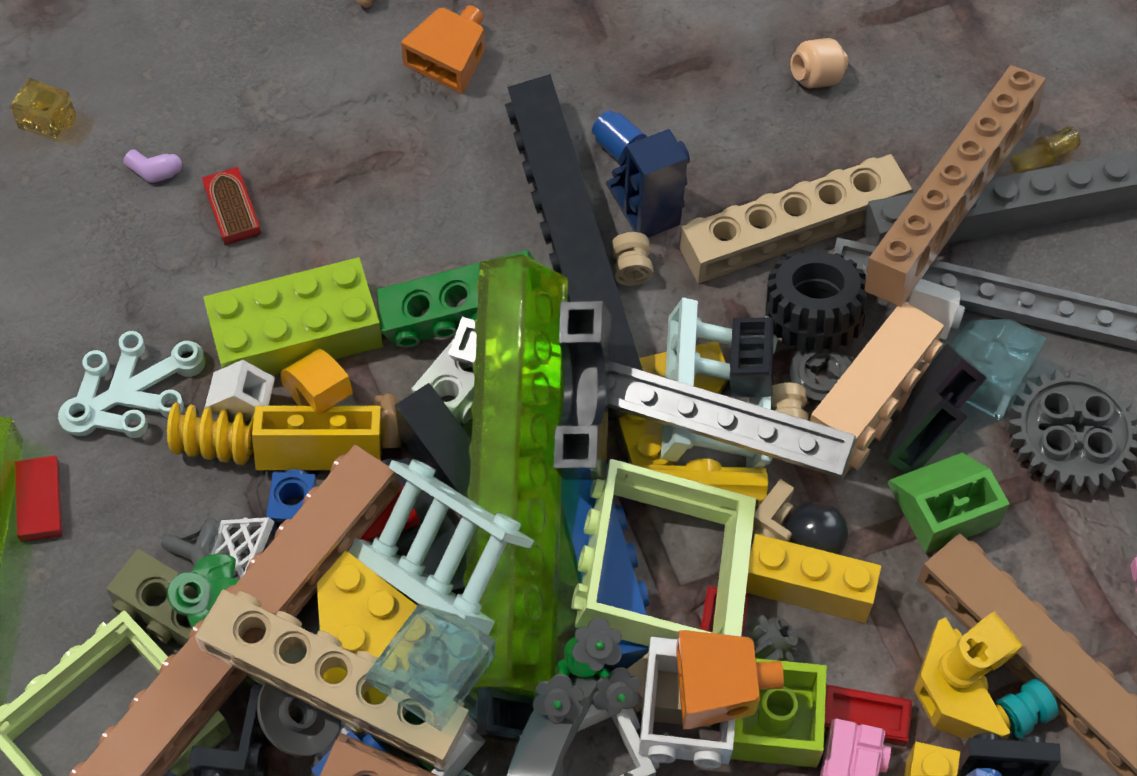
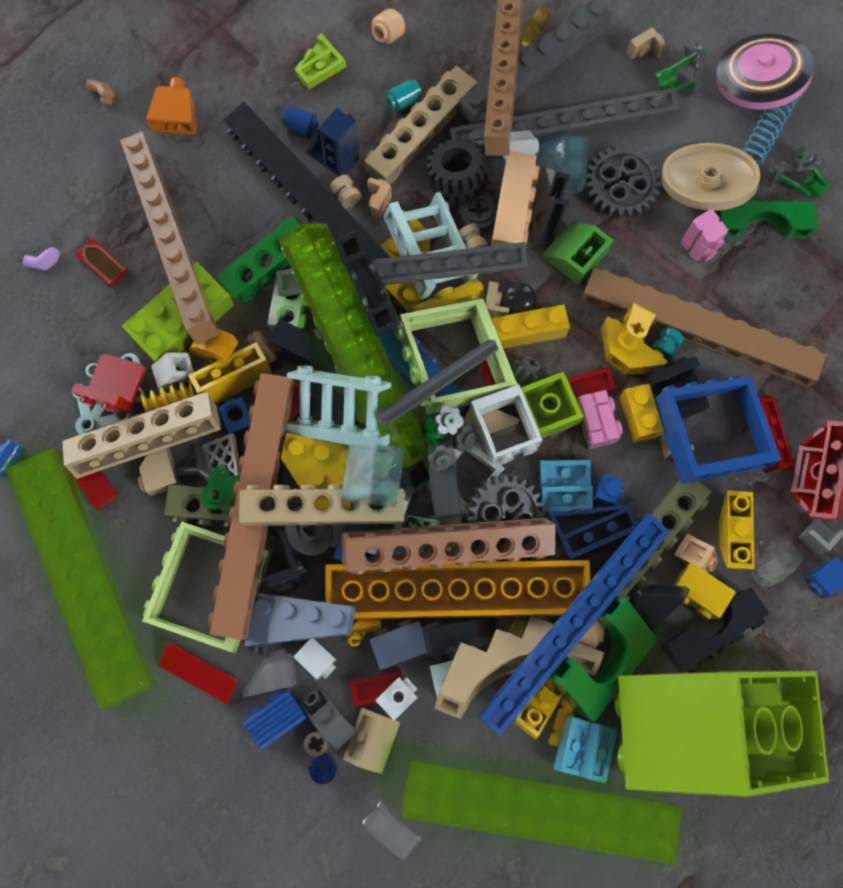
camera: 30 degrees left, 15 degrees up
orange torso [676,630,784,729] -> none
black slope [729,317,774,398] -> none
none -> tan brick [63,392,221,479]
none -> bracket [71,354,146,413]
none -> medium nougat brick [120,131,220,344]
none -> tan slope [138,447,180,497]
none -> lime wing [295,33,347,90]
none -> light nougat bracket [367,177,392,220]
none -> dark grey axle [377,340,499,426]
none -> teal brick [386,80,422,112]

